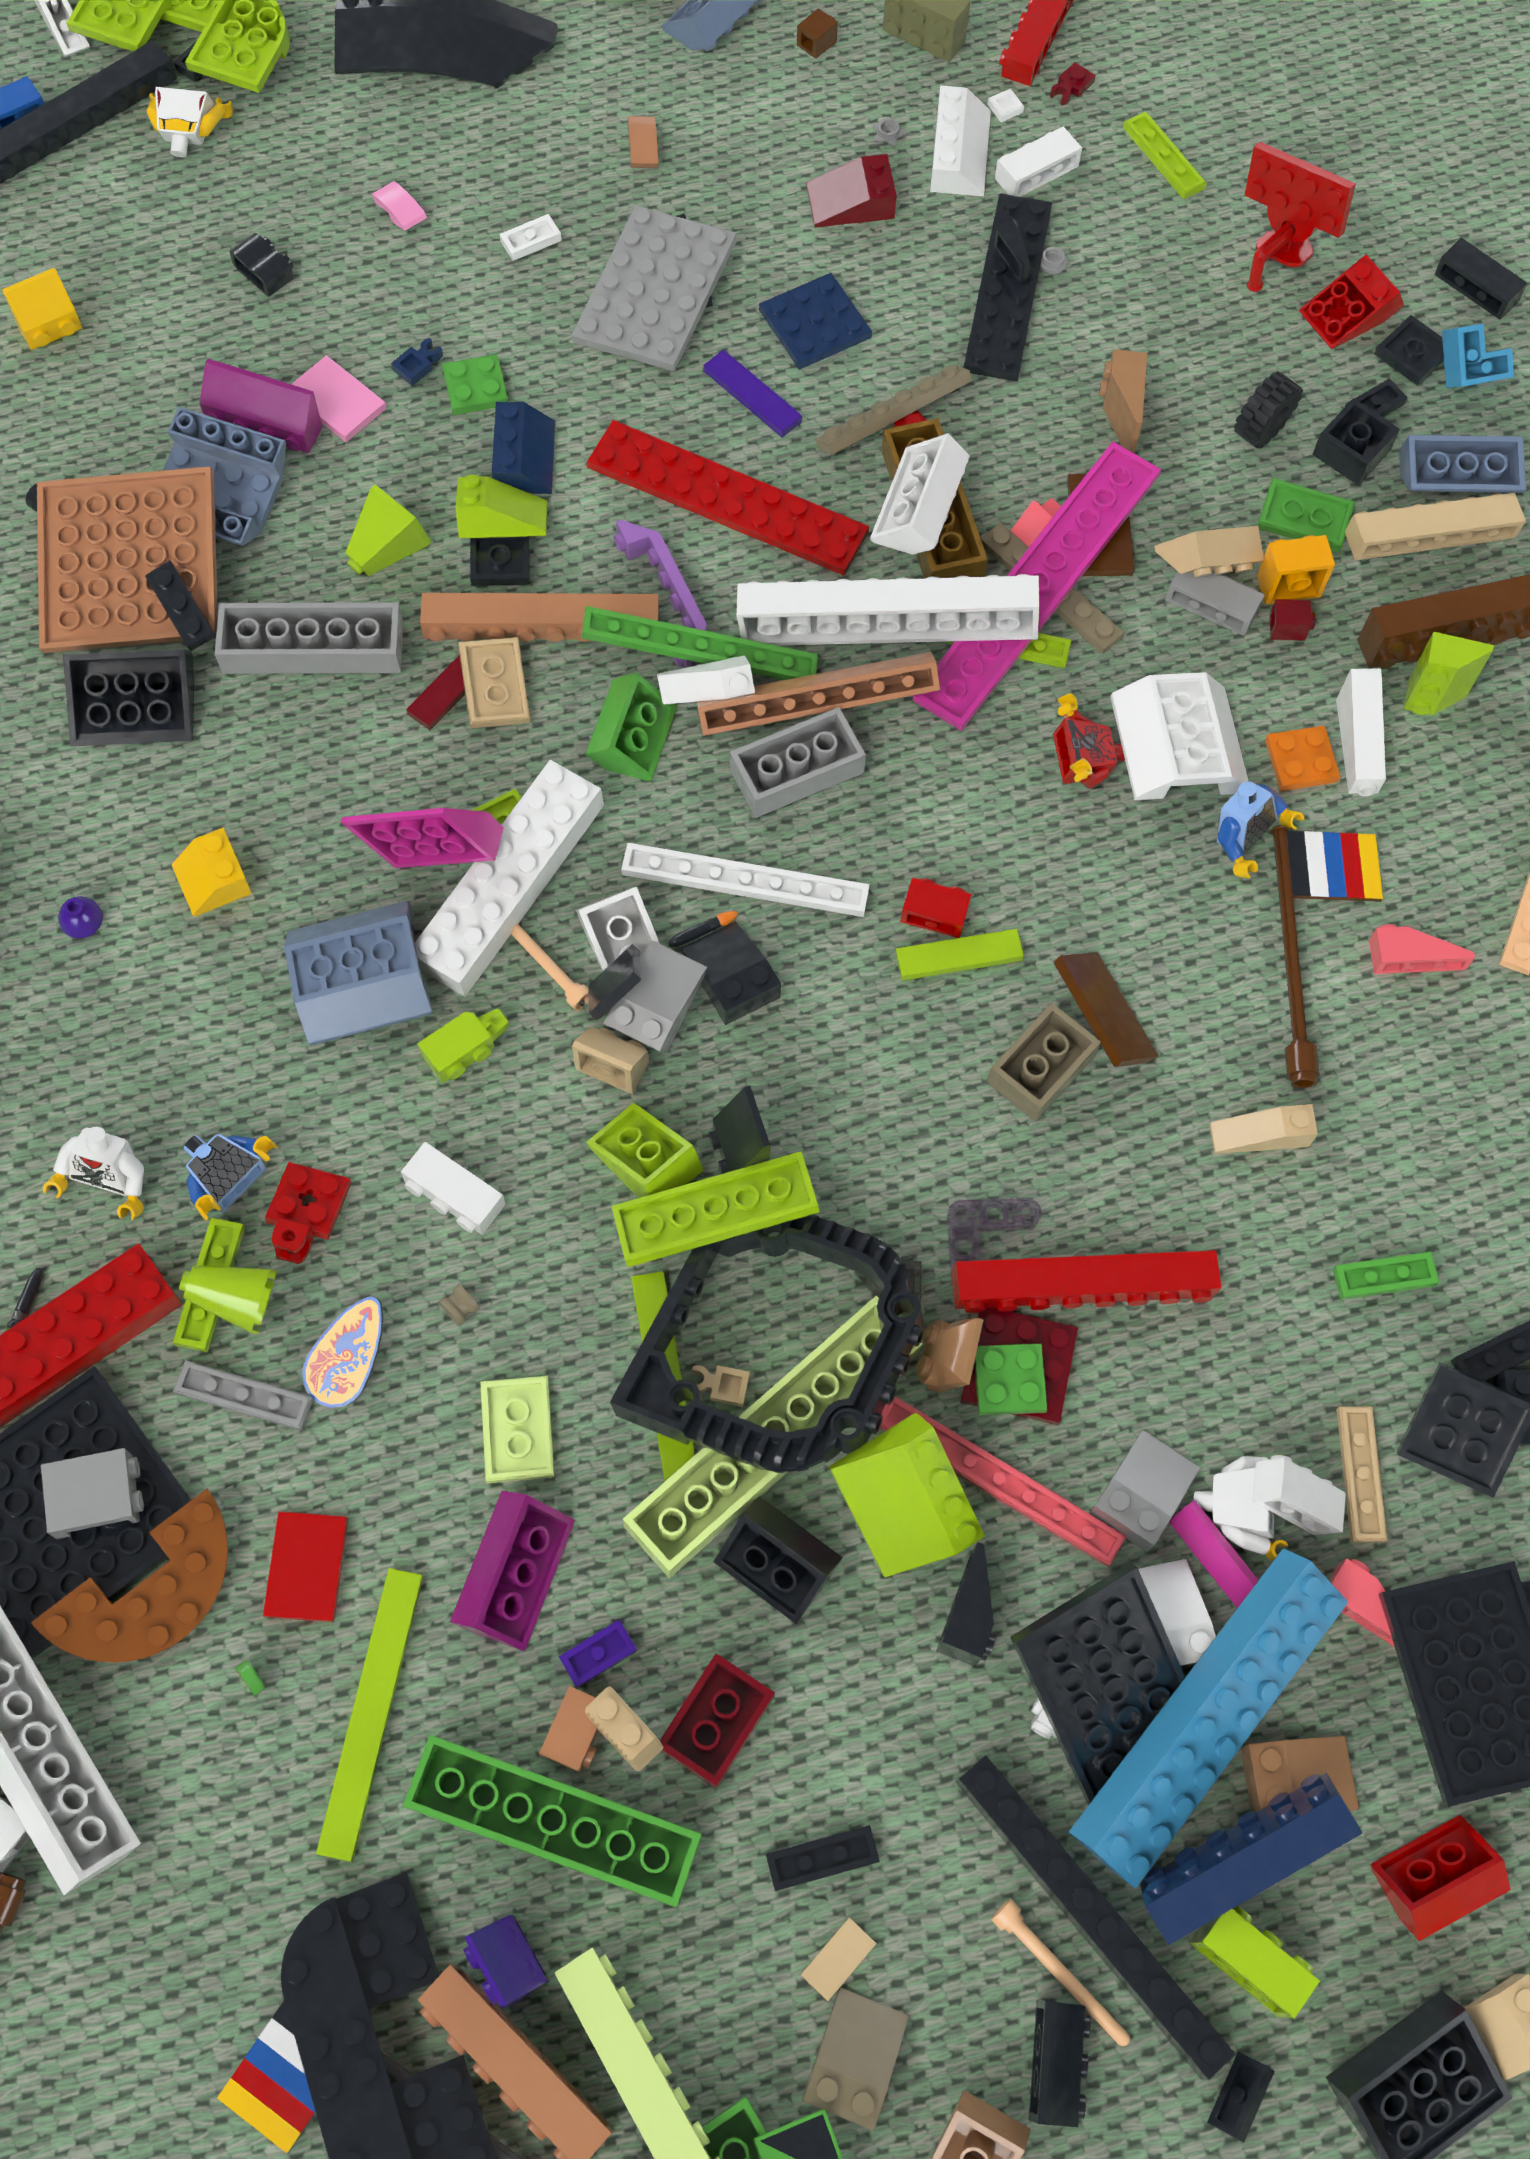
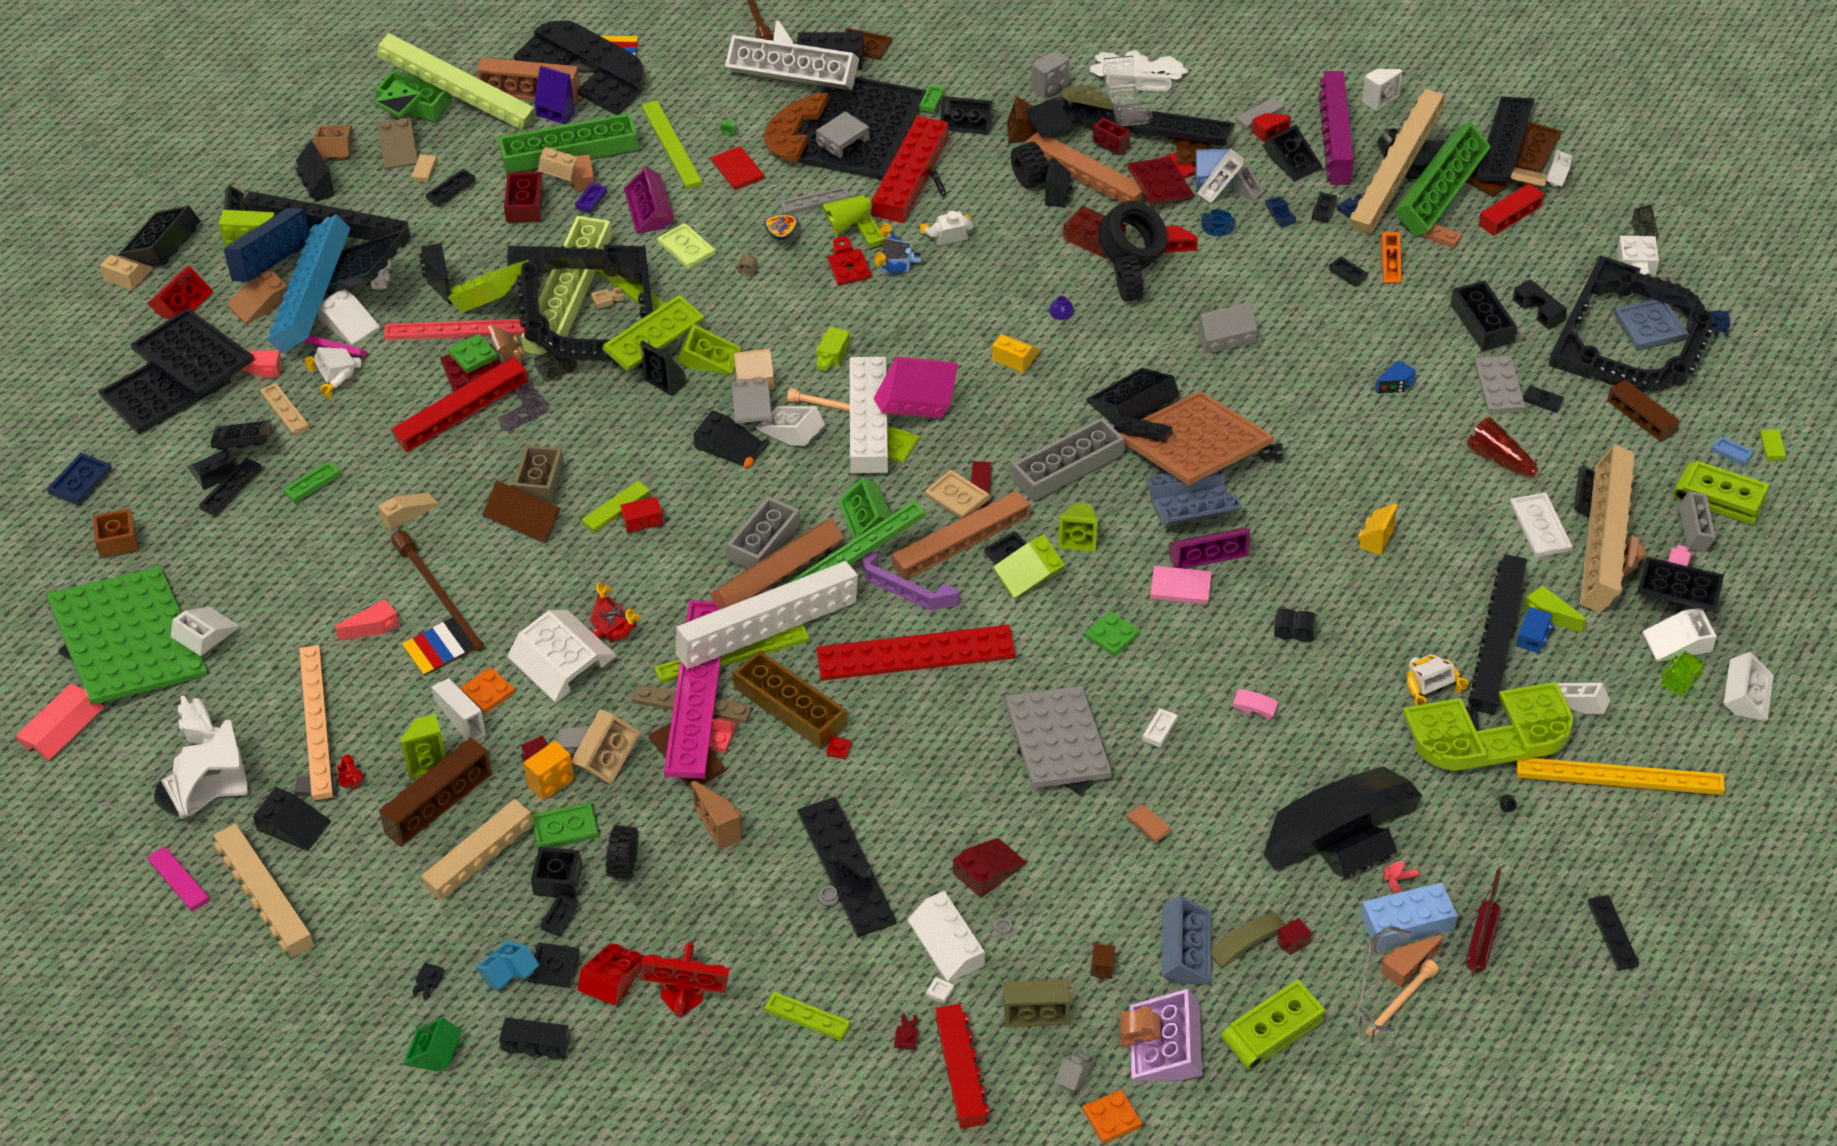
camera: 150 degrees right, 20 degrees down
sand blue slope [284,900,433,1046] -> none
dark blue plate [391,338,443,386] -> none
white brick [401,1142,506,1235] -> none
dark blue slope [492,402,555,494] -> none
black tile [589,944,641,1020] -> none
white plate [621,843,870,917] -> none
white slope [657,655,755,704] -> none
dark purple tile [703,349,802,438] -> none
dark blue plate [759,273,872,370] -> none
dark tan plate [815,365,972,455] -> none
white slope [870,433,970,555] -> none
light nougat piece [991,1898,1130,2046] -> none
white brick [995,126,1082,197] -> none
light grey slope [1089,1430,1200,1552] -> none
torso [1217,781,1304,878] -> none
white brick [1252,1455,1346,1535] -> none
sand blue slope [1399,435,1526,493] -> none

